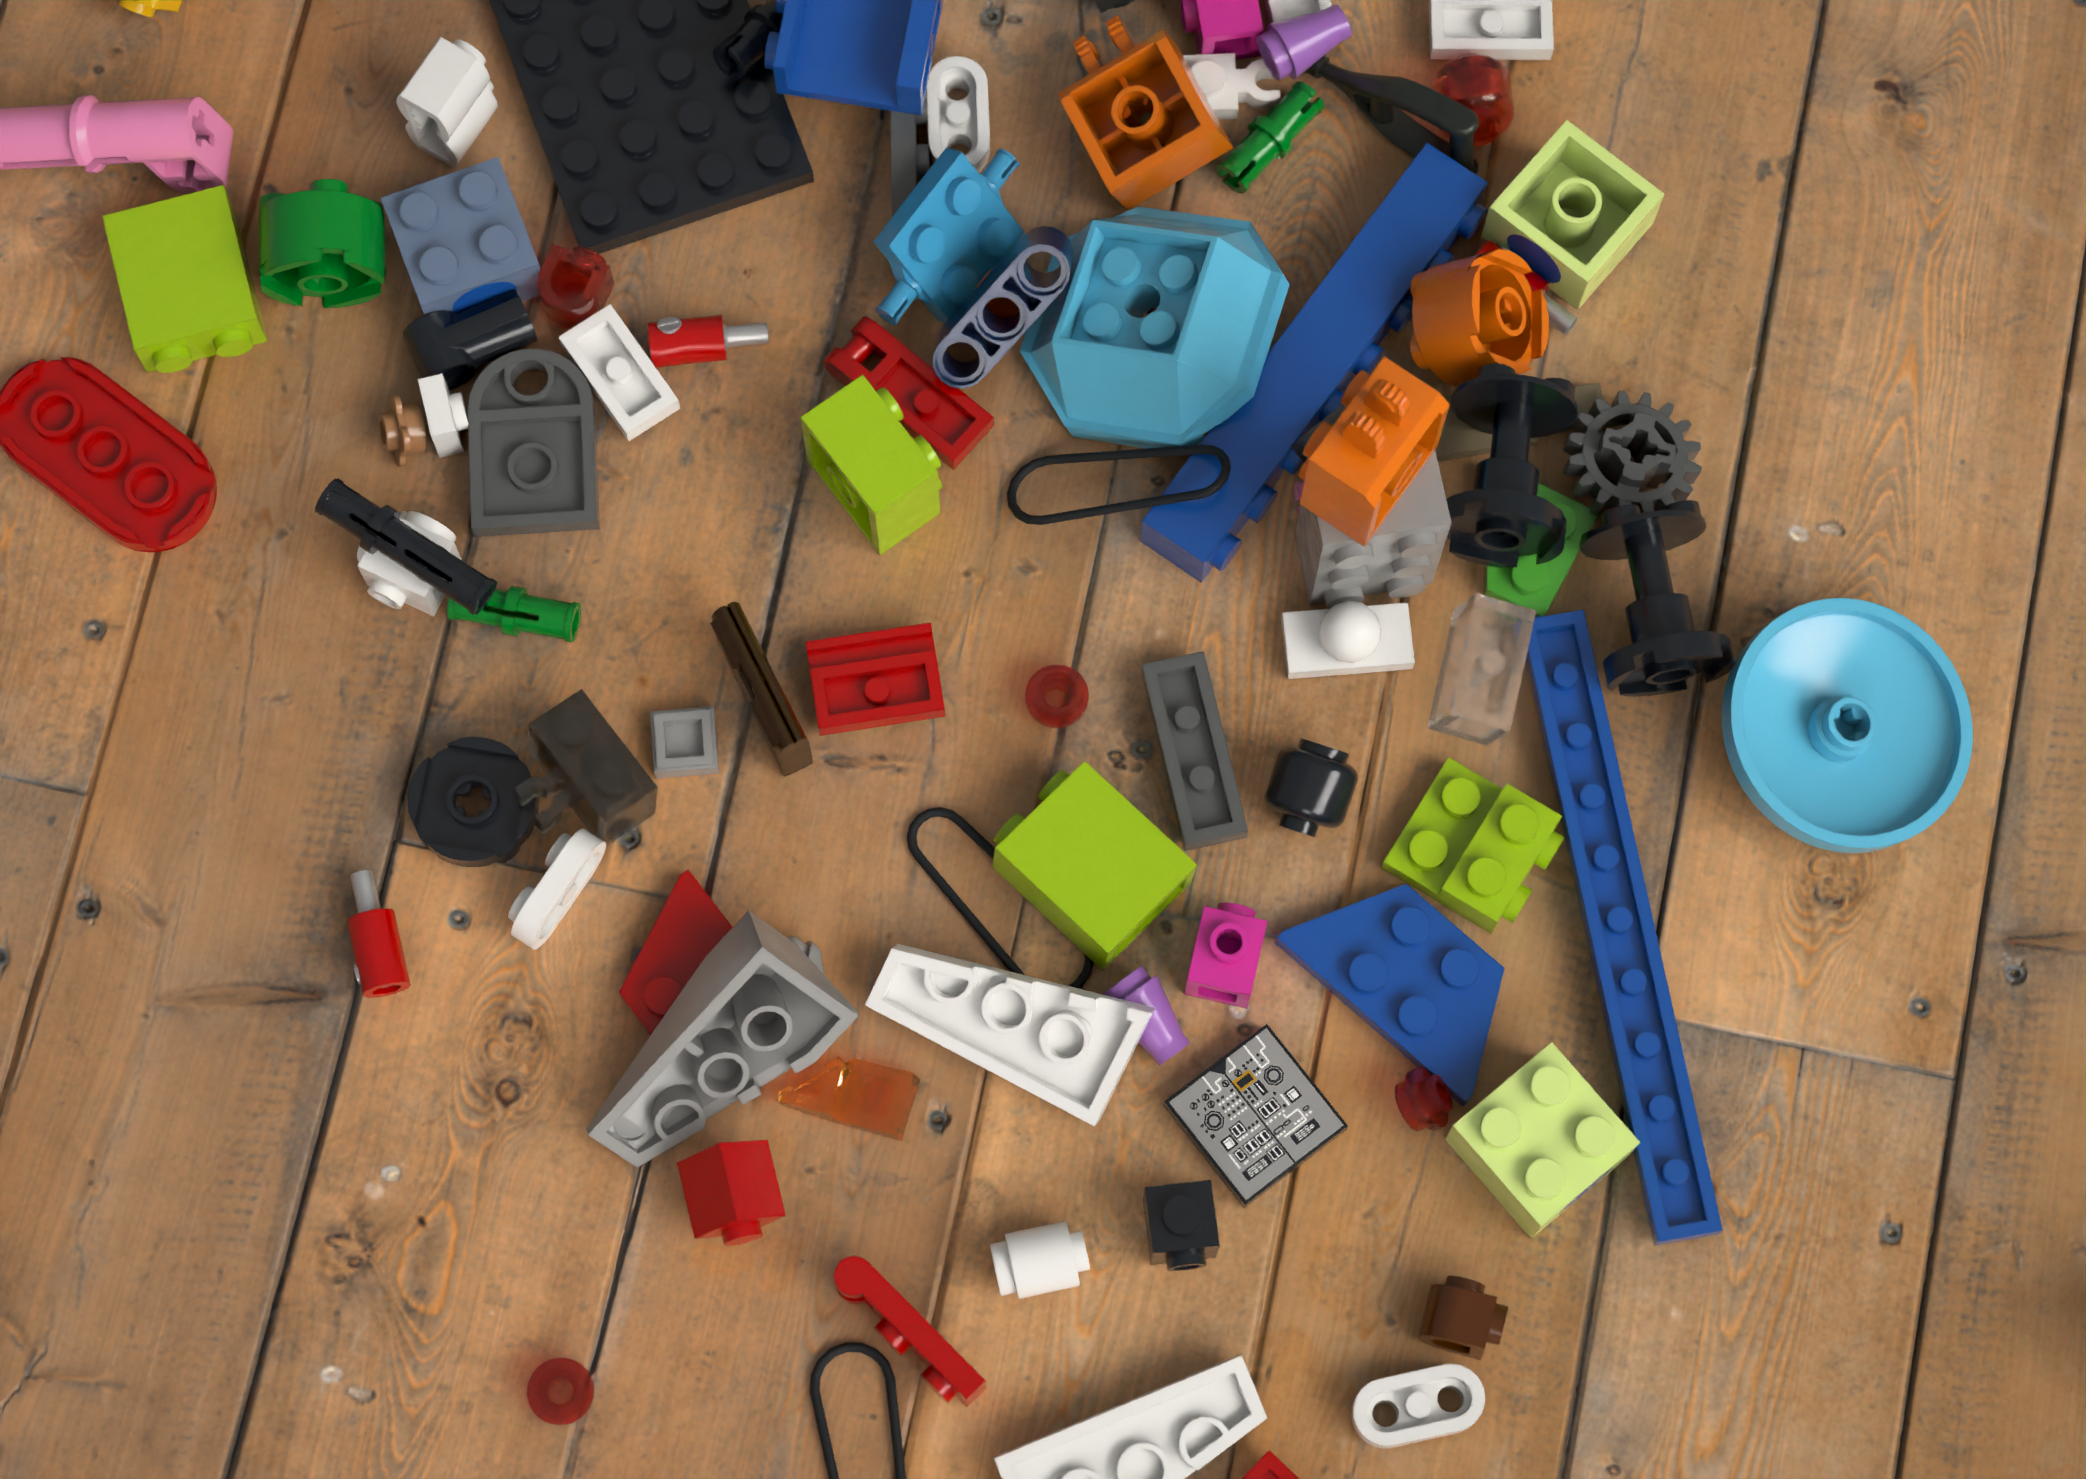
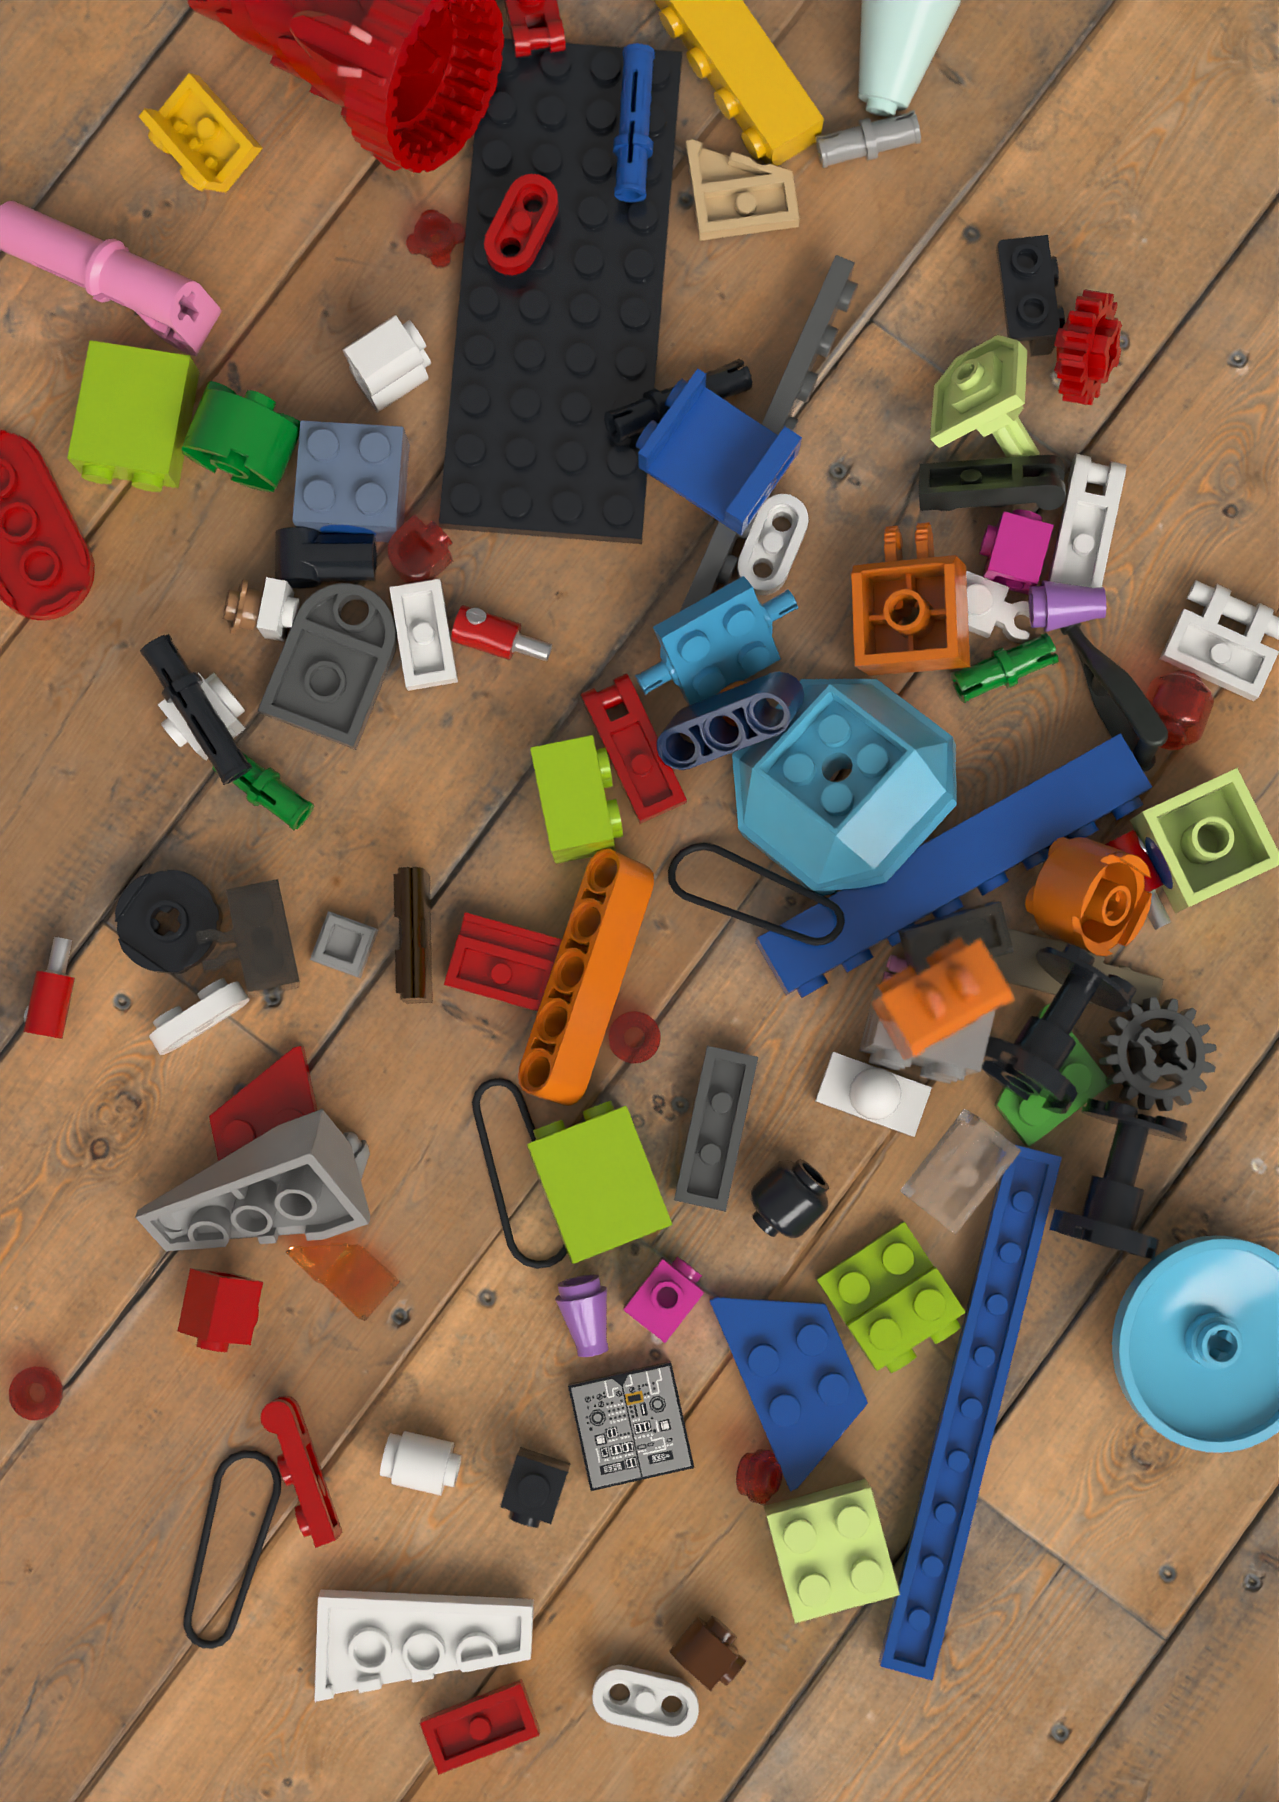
camera: 30 degrees right, 10 degrees up
white wing [865,944,1155,1126] -> none
none -> orange beam [518,849,654,1106]

